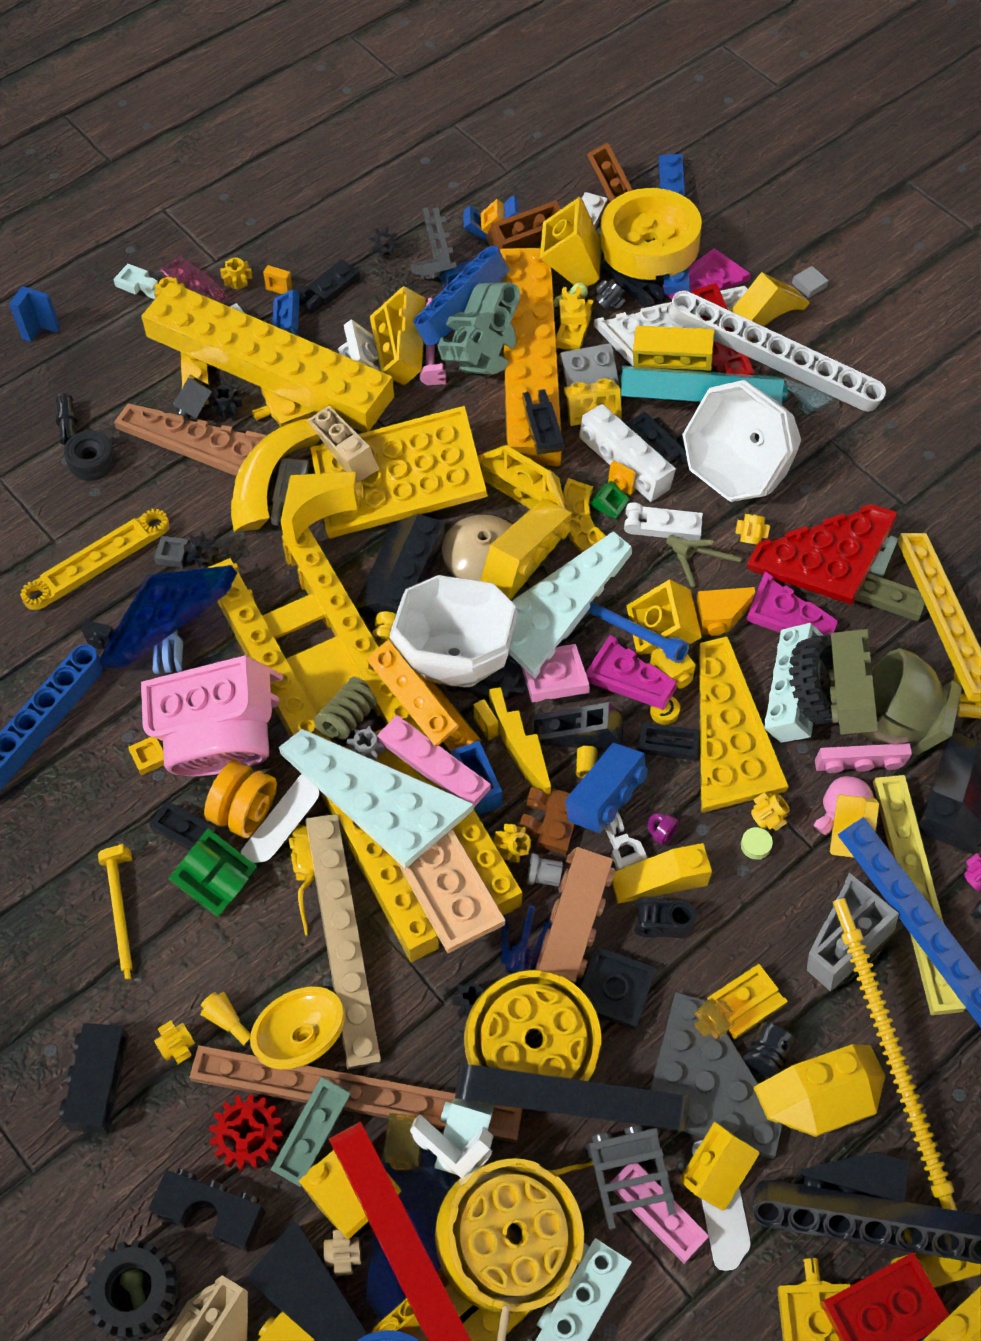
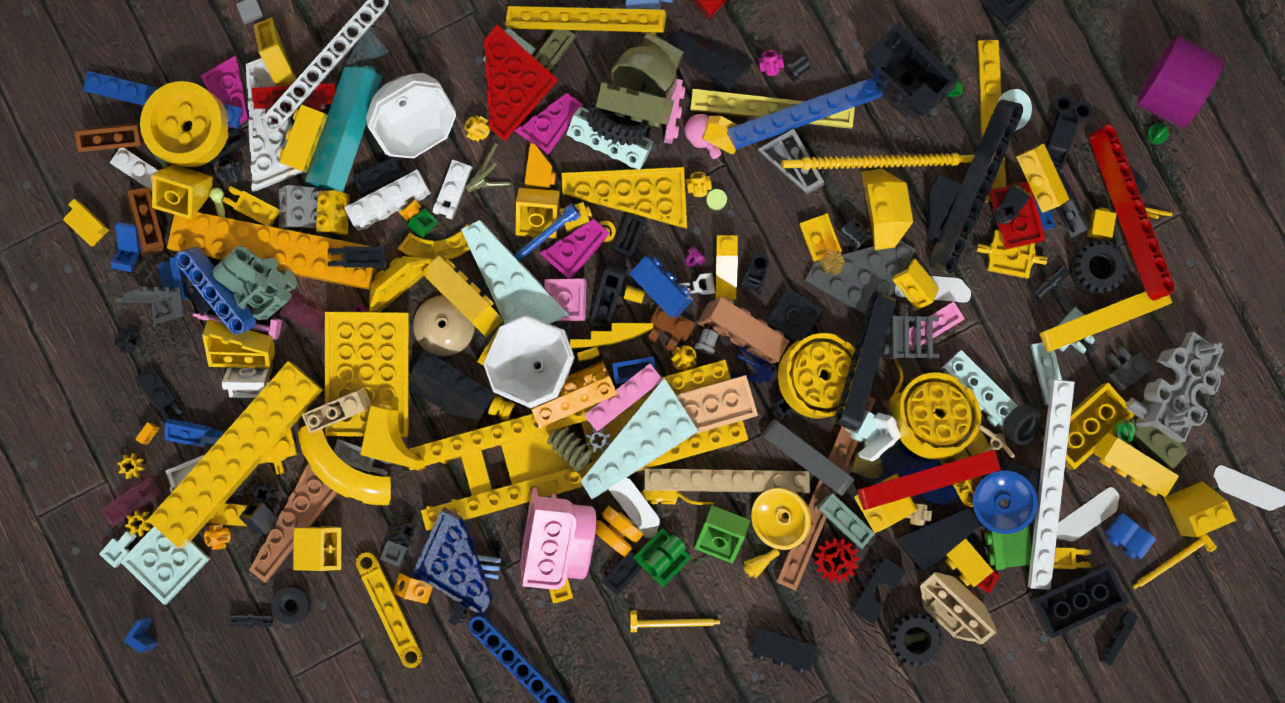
camera: 75 degrees left, 25 degrees up
yellow gear [154,1020,195,1064] -> none
light orange tile [481,199,505,234] -> none
yellow plate [559,287,586,325] -> none
none -> yellow panel [63,199,110,247]
none -> light aqua plate [120,527,210,605]
none -> light orange gear [204,524,231,550]
none -> clear pink hinge [279,298,325,335]
none -> yellow slope [293,526,341,571]
none -> light orange bracket [393,573,433,604]
none -> bright green slope [694,505,750,564]
none -> dark grey beam [761,419,854,496]
none -> black piece [994,183,1031,224]

